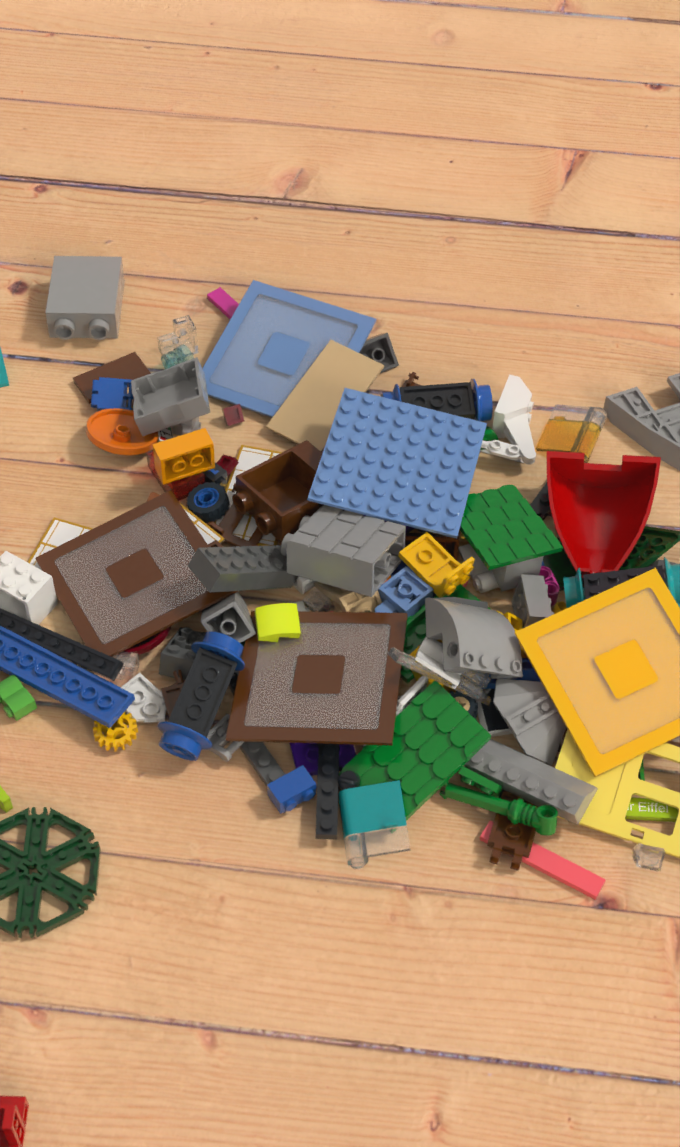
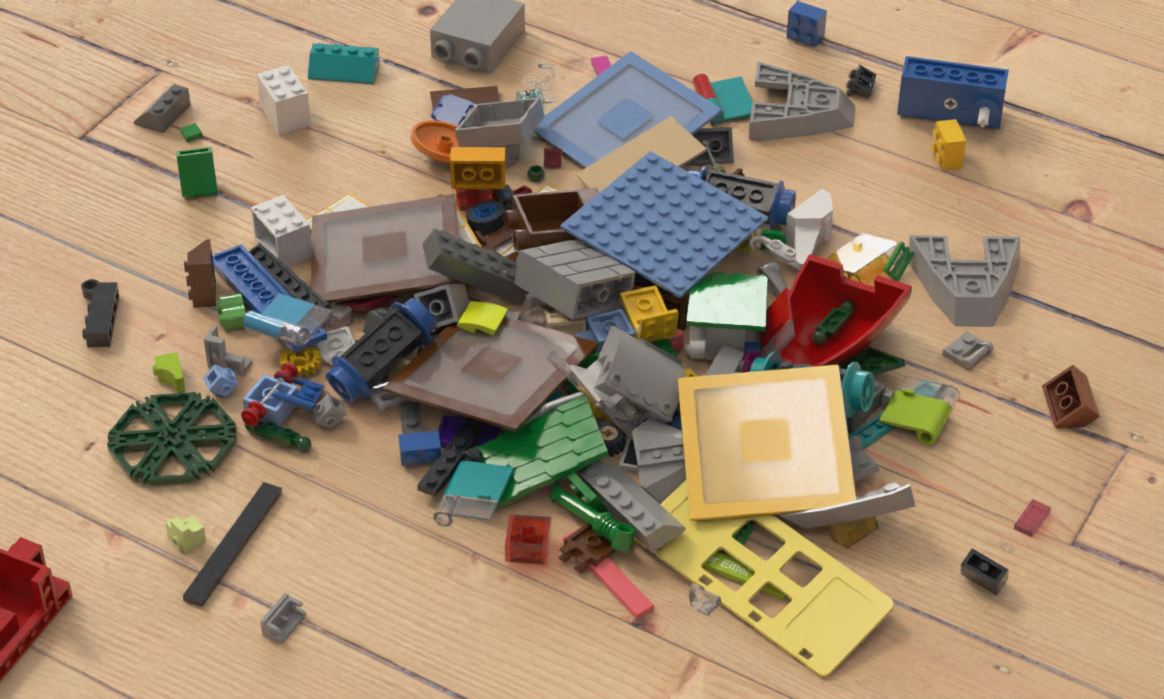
camera: 25 degrees right, 10 degrees down
none -> yellowish green brick [165,516,206,553]
none -> black tile [183,482,282,607]
none -> light blue brick [203,364,238,398]
none -> light grey panel [204,325,252,376]
none -> light blue brick [241,363,299,426]
none -> door [243,293,334,346]
none -> dark green plate [245,422,312,452]
none -> light grey hinge [260,593,306,644]
none -> blue plate [272,377,325,411]
none -> light grey brick [313,394,346,429]
none -> clear red brick [505,514,552,565]
none -> dark green plate [527,165,545,181]
none -> teal door [692,74,752,124]
none -> hinge [702,140,726,173]
none -> light grey piece [749,62,855,141]
none -> light grey piece [756,261,788,298]
none -> red door [758,288,795,358]
none -> blue brick [786,1,827,47]
none -> dark green plate [812,301,855,346]
none -> black bracket [846,64,877,98]
none -> green tile [883,242,915,281]
none -> blue piece [897,56,1009,129]
none -> yellow brick [931,119,966,170]

